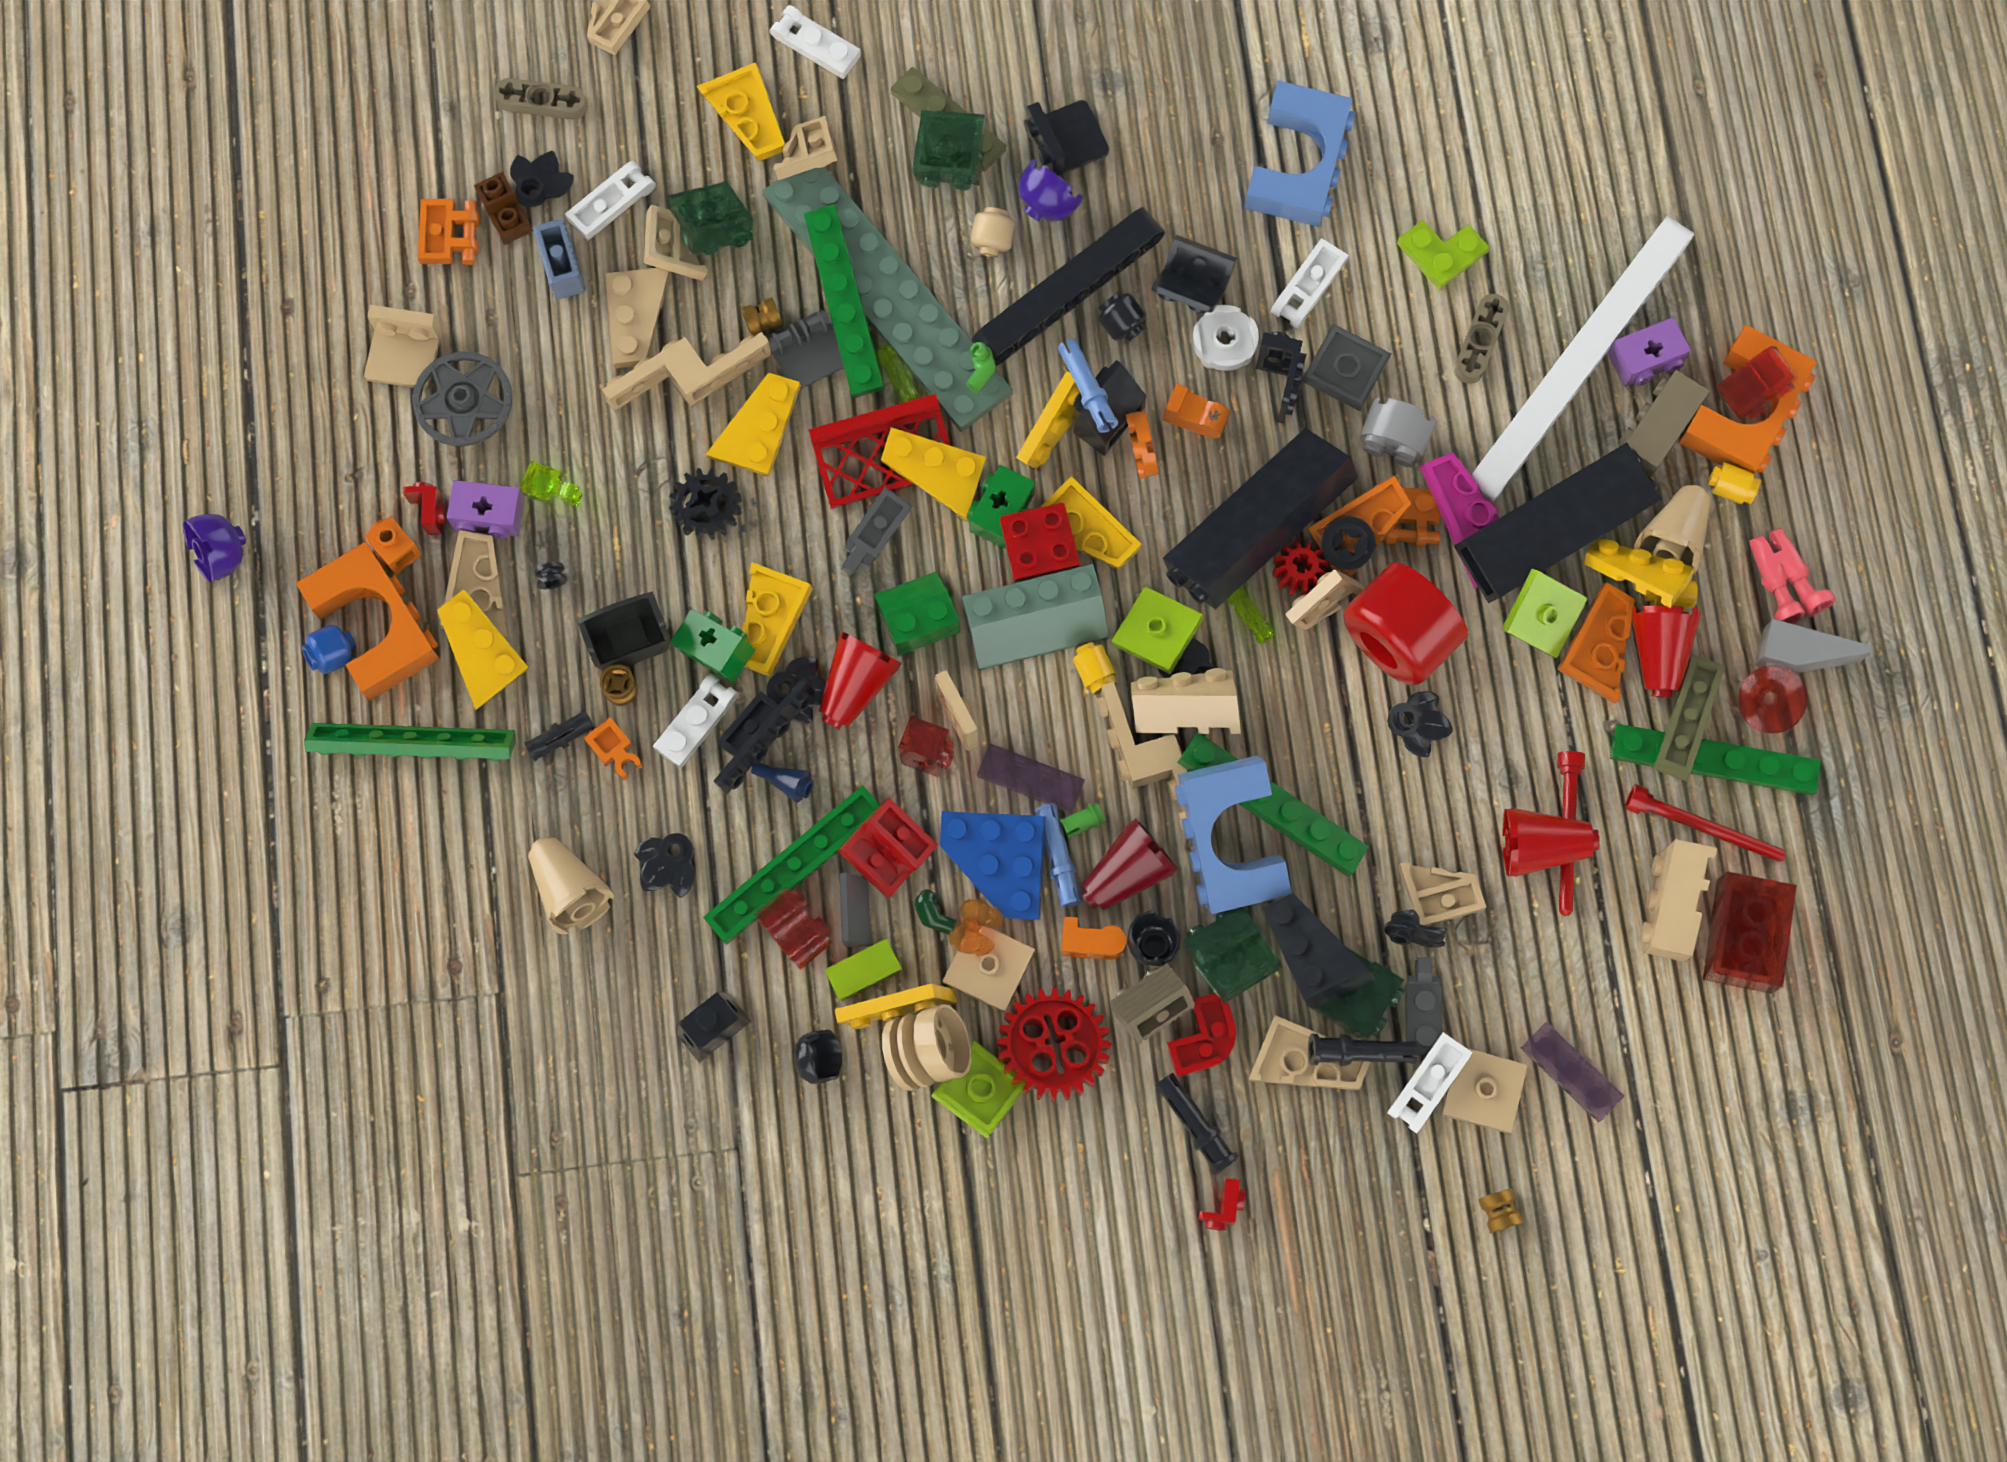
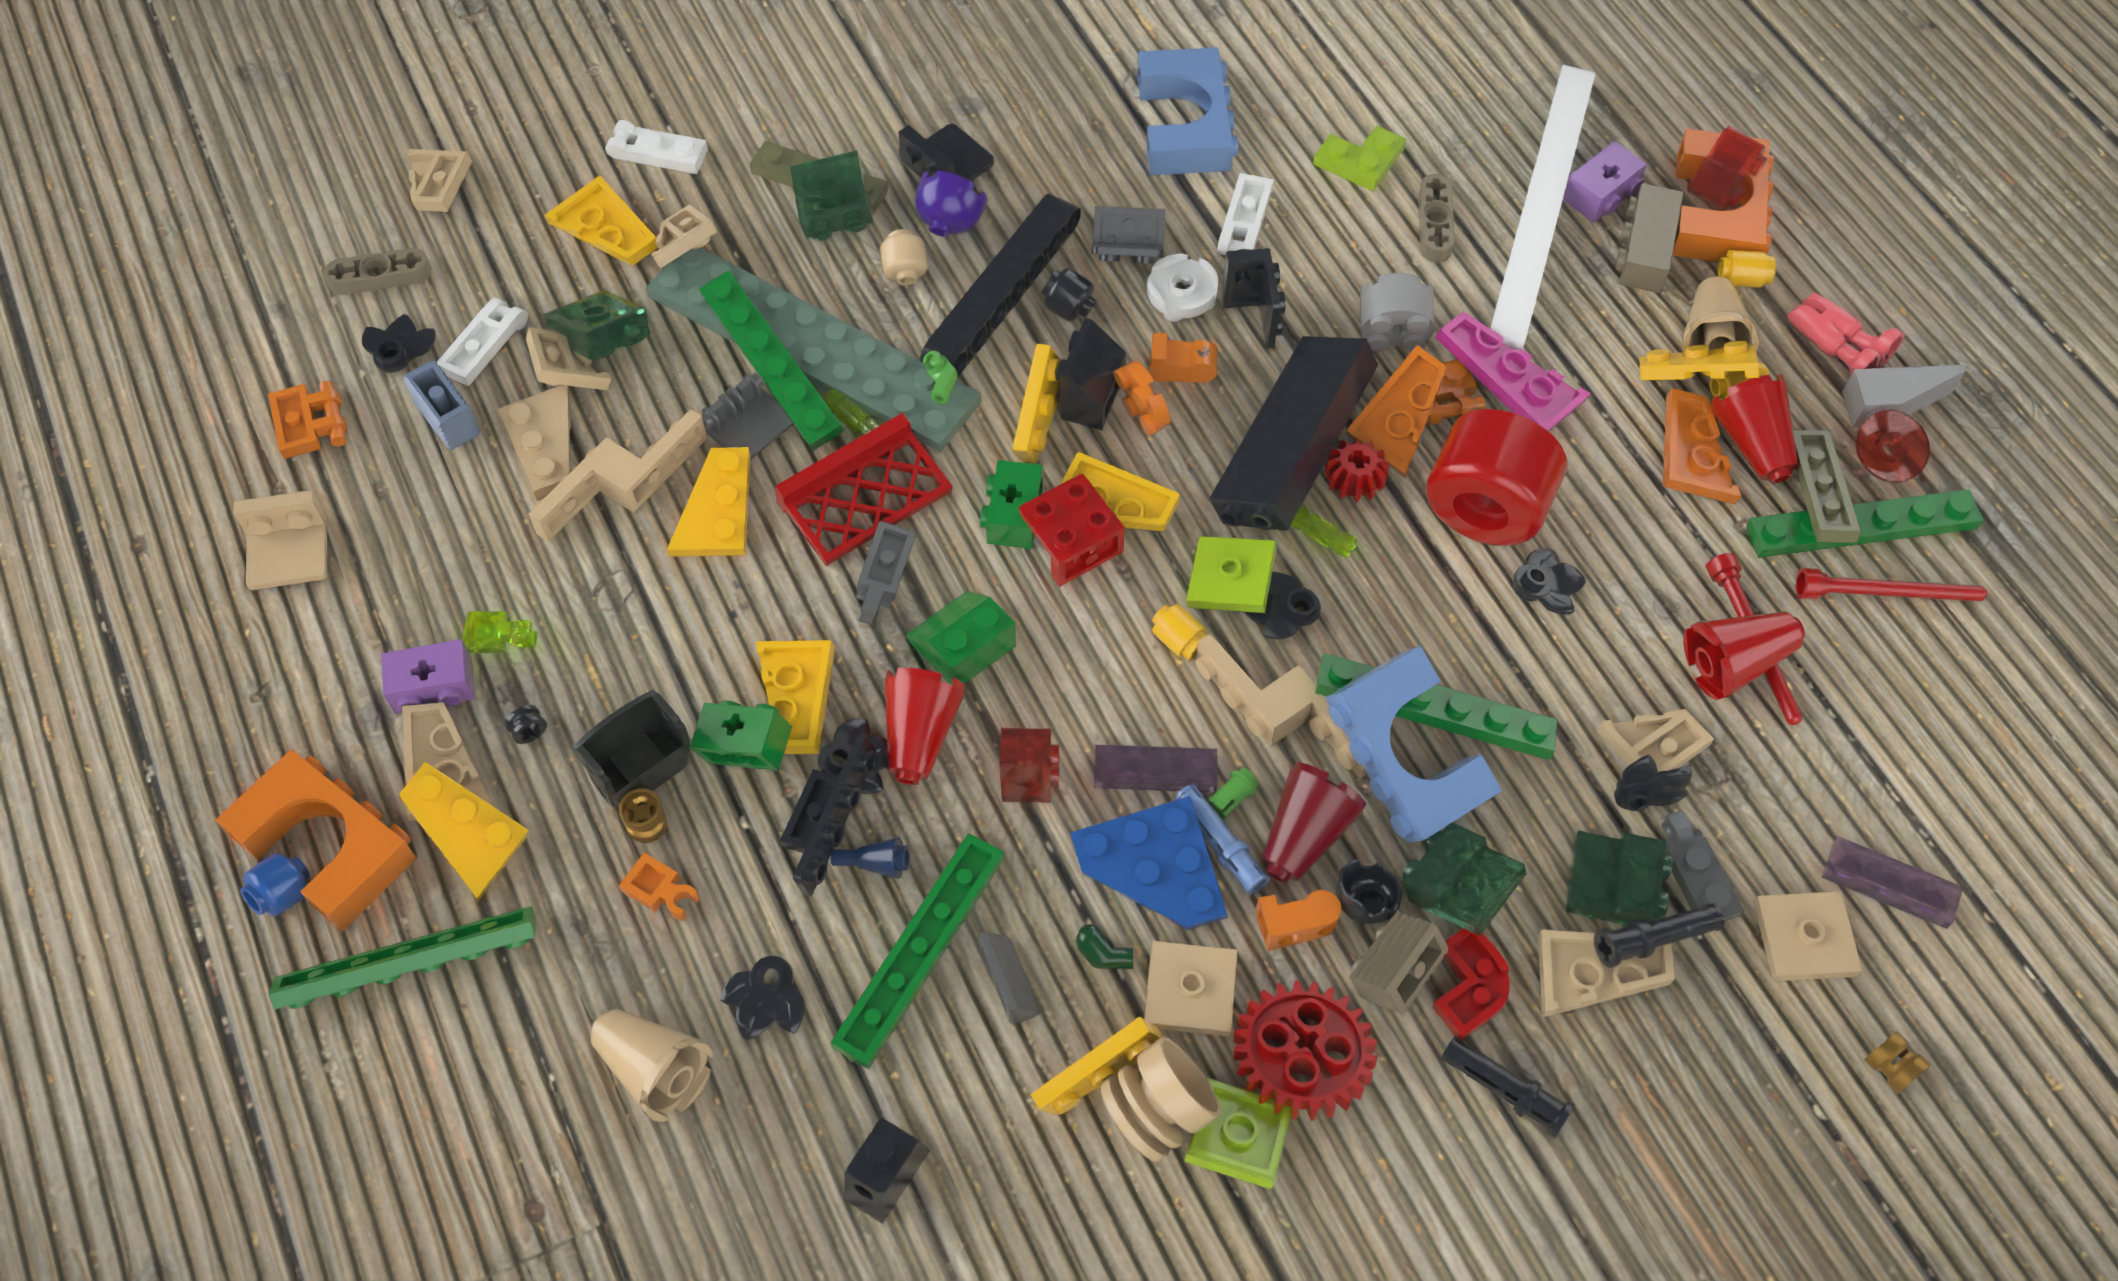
camera: 20 degrees left, 15 degrees down
dark purple cylinder [182,513,246,582] -> none
orange brick [364,515,422,575] -> none
red bracket [403,482,447,535] -> none
dark grey wheel [412,351,513,446] -> none
reddish brown slope [474,172,533,245] -> none
black pin [524,710,595,761] -> none
white plate [653,673,739,769] -> none
black gear [669,468,742,540] -> none
pearl gold wheel [741,297,783,337] -> none
clear red brick [754,888,832,970] -> none
black hair [794,1030,842,1084] -> none
lime tile [824,938,902,1002] -> none
red slope [838,797,938,898] -> none
yellow wing [881,428,986,522] -> none
tan plate [935,670,979,751] -> none
clear orange piece [948,899,1003,957] -> none
sand green slope [962,564,1109,671] -> none
medium blue pin [1058,338,1118,433] -> none
tan wedge [1130,668,1241,734] -> none
red bracket [1198,1178,1245,1231] -> none
black wedge [1262,893,1375,1010] -> none
tan wing [1285,570,1364,630] -> none
dark grey tile [1302,324,1392,411] -> none
black gear [1321,516,1376,571] -> none
white plate [1387,1032,1473,1134] -> none
black brick [1454,443,1662,603] -> none
lime plate [1501,569,1588,658] -> none
tan wedge [1640,839,1718,962] -> none
clear red brick [1703,871,1797,994] -> none

